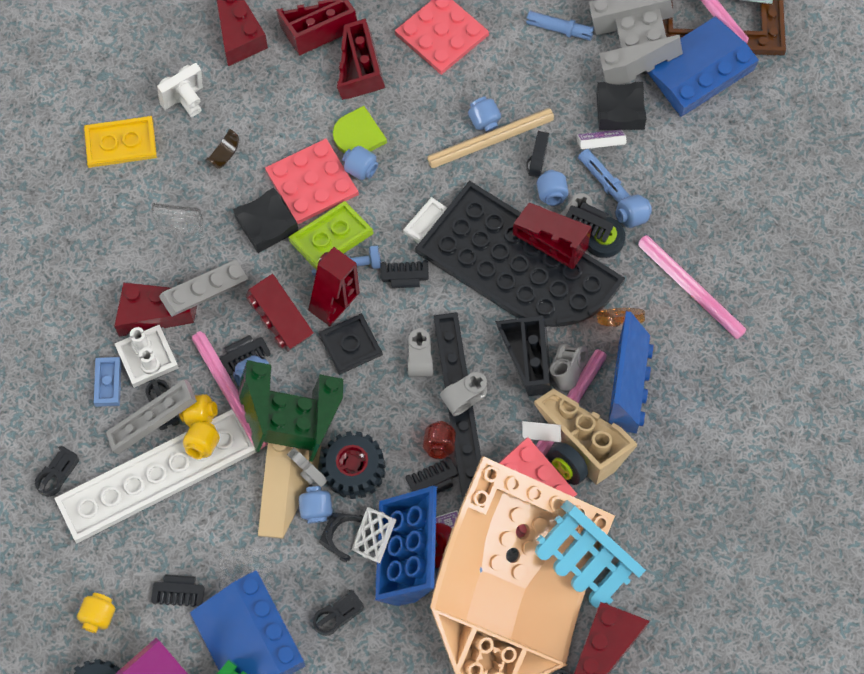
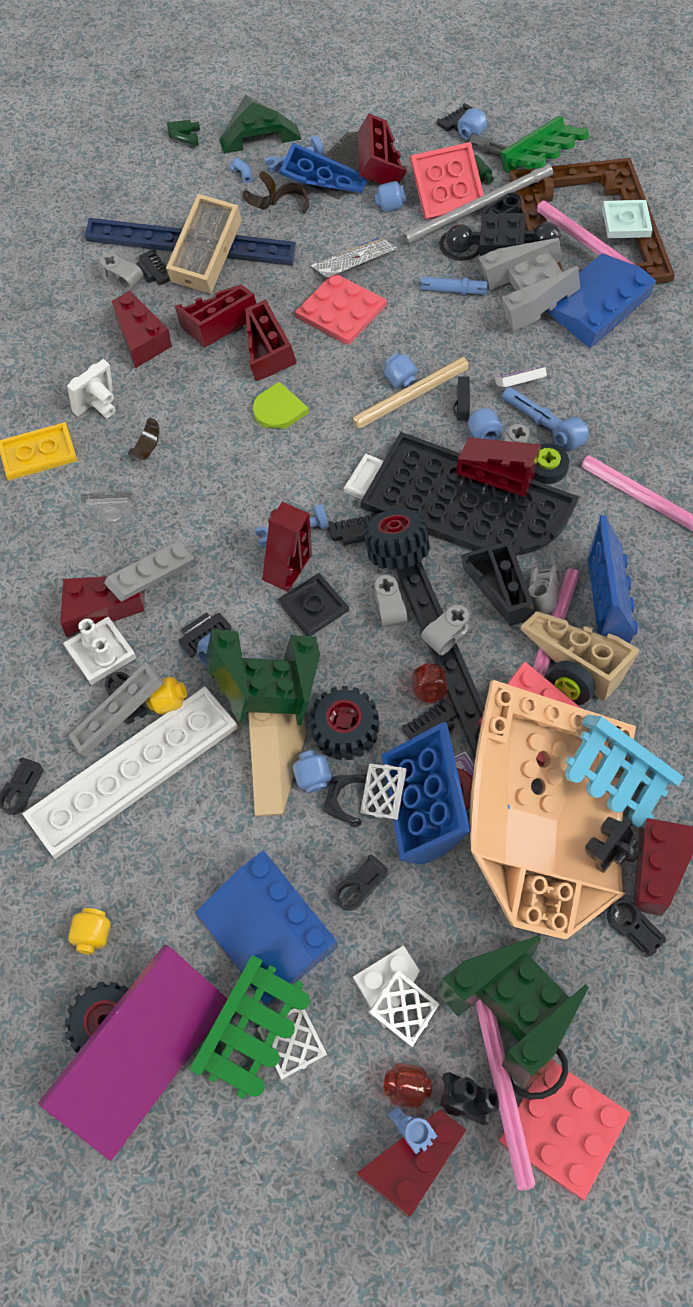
camera: 10 degrees left, 5 degrees down
medium blue plate [94,357,122,407] -> none
black piece [151,574,205,607] -> none
yellow head [183,421,220,459] -> none
bright pink axle [192,331,268,449] -> none
black brick [233,188,299,253] -> none
dark red wedge [245,273,314,352] -> none
coral plate [265,139,359,224] -> none
light grey plate [287,447,327,487] -> none
lime tile [289,201,374,270] -> none
medium blue head [342,146,378,180] -> none
white sticker [522,421,561,442] -> none
black piece [566,202,614,243] -> none
black brick [596,82,646,130] -> none
clear orange tile [597,308,645,327] -> none
none -> black wheel [363,508,430,570]
none -> black hips [585,816,638,873]

